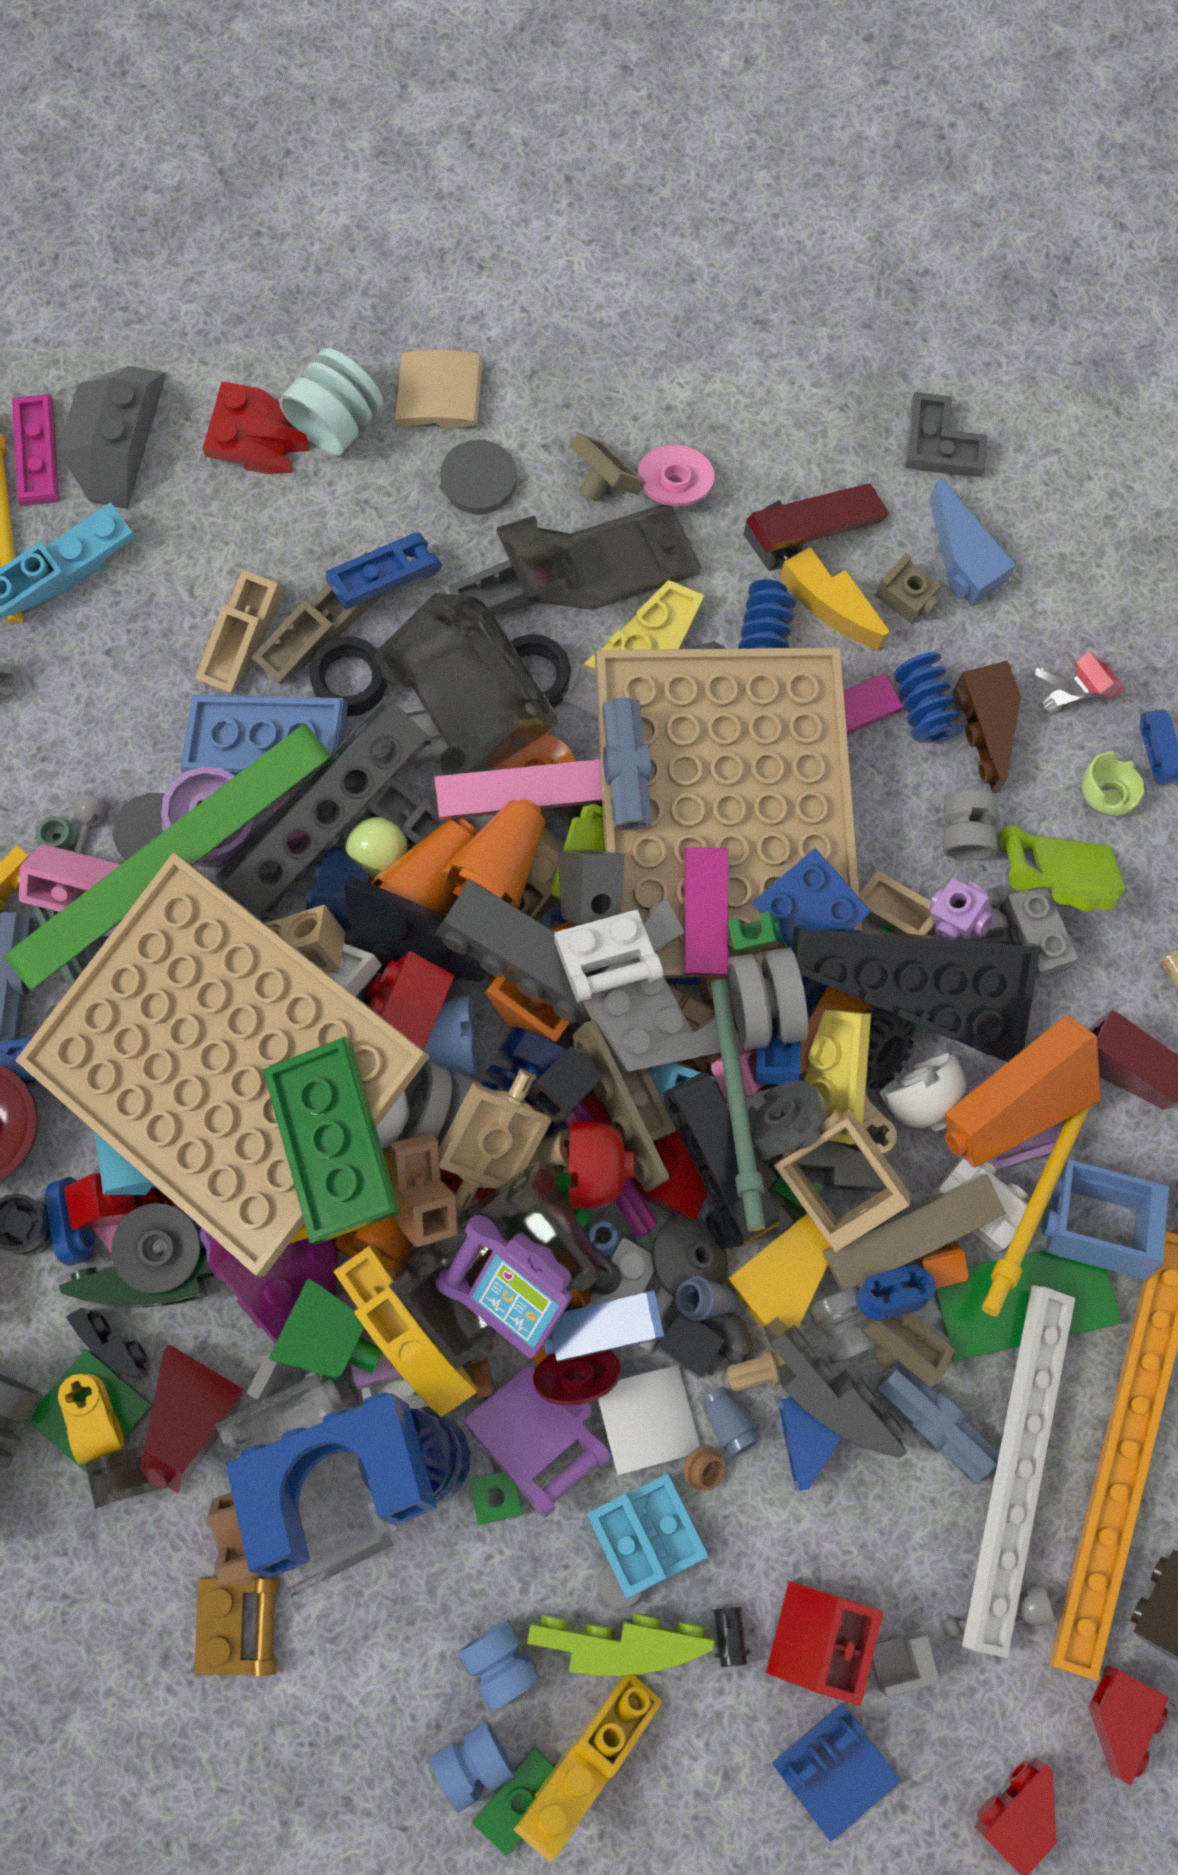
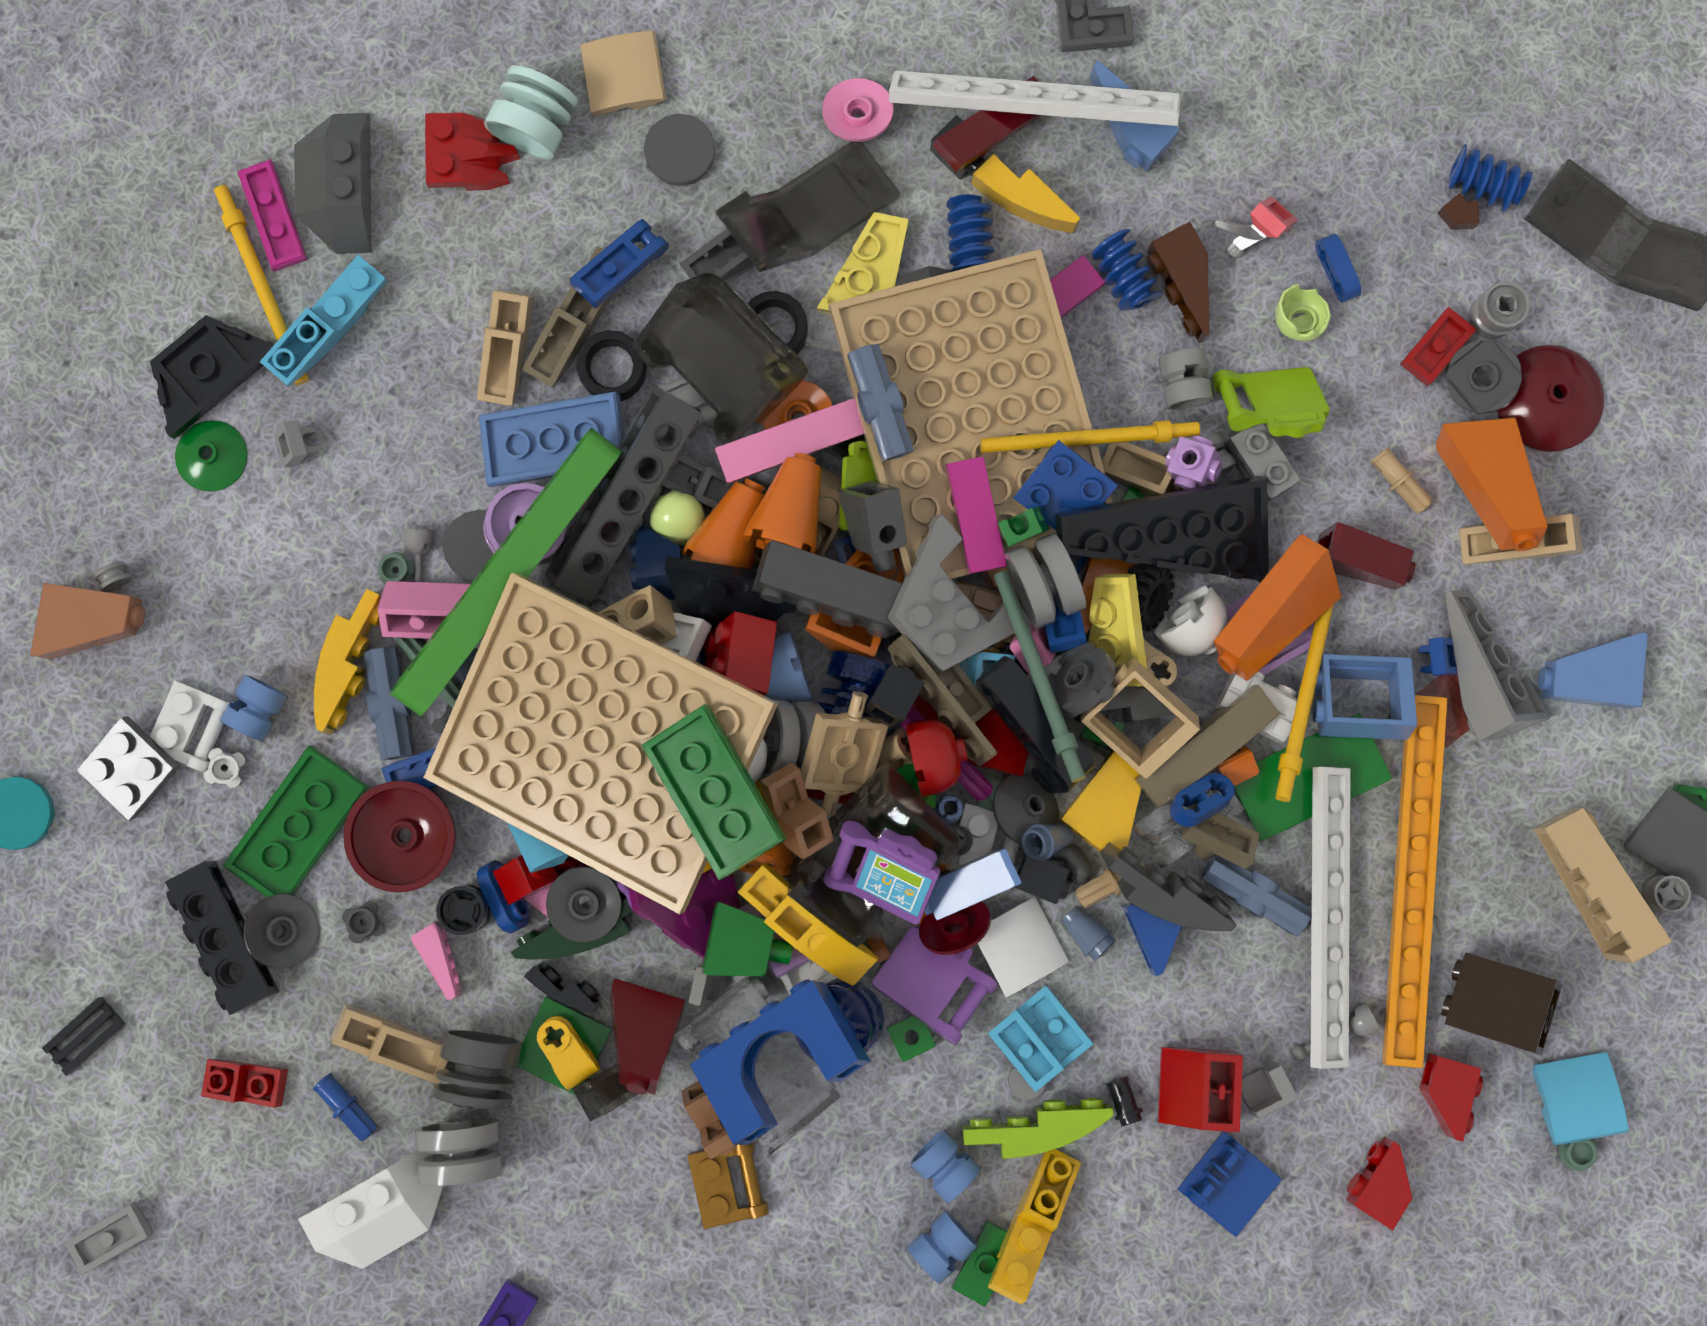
camera: 10 degrees left, 10 degrees up
white plate [554,909,663,1003] -> none
dark tan tile [570,433,646,502] -> none
medium nougat plate [683,1445,726,1490] -> none
dark tan brick [875,553,941,624] -> none
none -> white tile [889,71,1181,126]
none -> yellow bar [980,420,1200,453]

